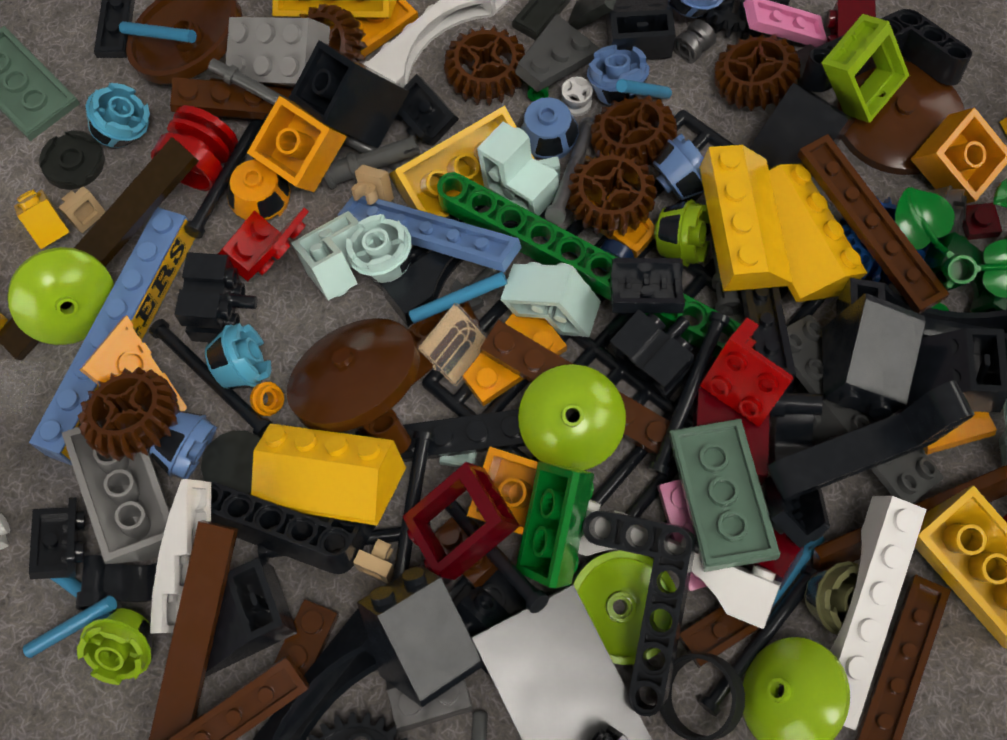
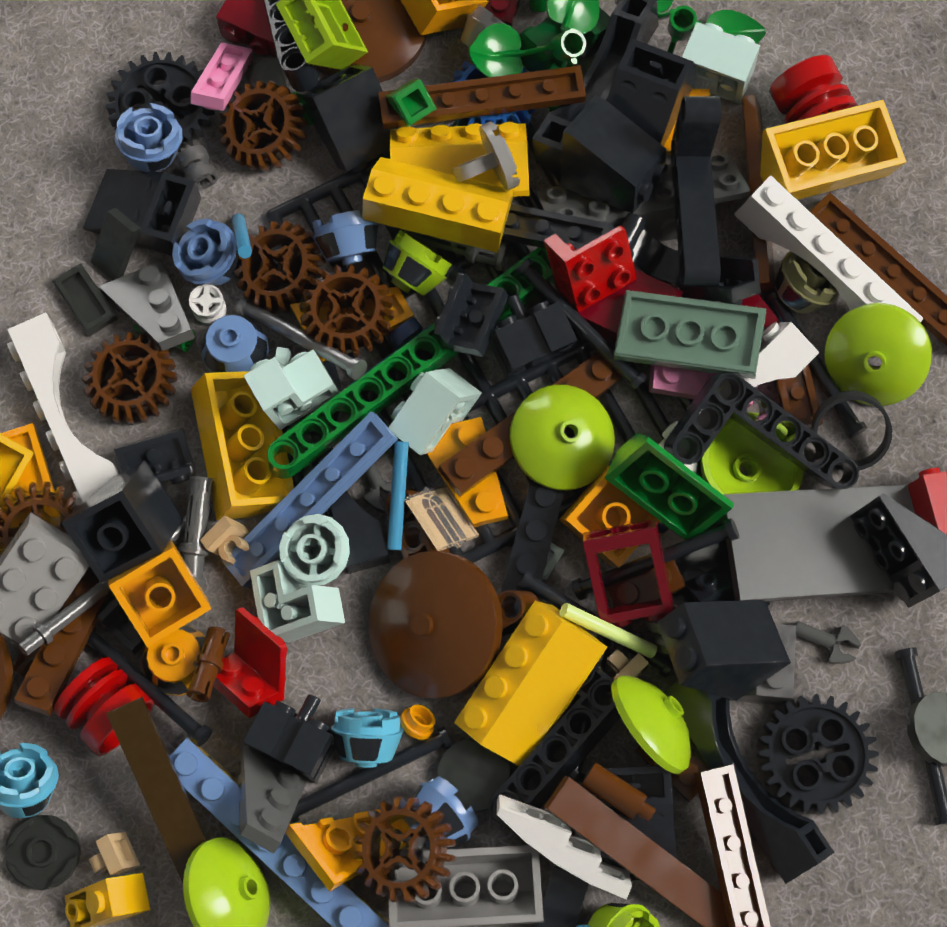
camera: 70 degrees left, 5 degrees up
none -> reddish brown pin [186,626,230,703]
none -> dark grey wing [237,745,307,854]
none -> green slope [386,79,437,127]
none -> light grey tile [452,121,520,191]
none -> yellowish green bar [559,603,657,658]
none -> reddish brown cylinder [581,763,656,822]
none -> lime dish [611,675,691,774]

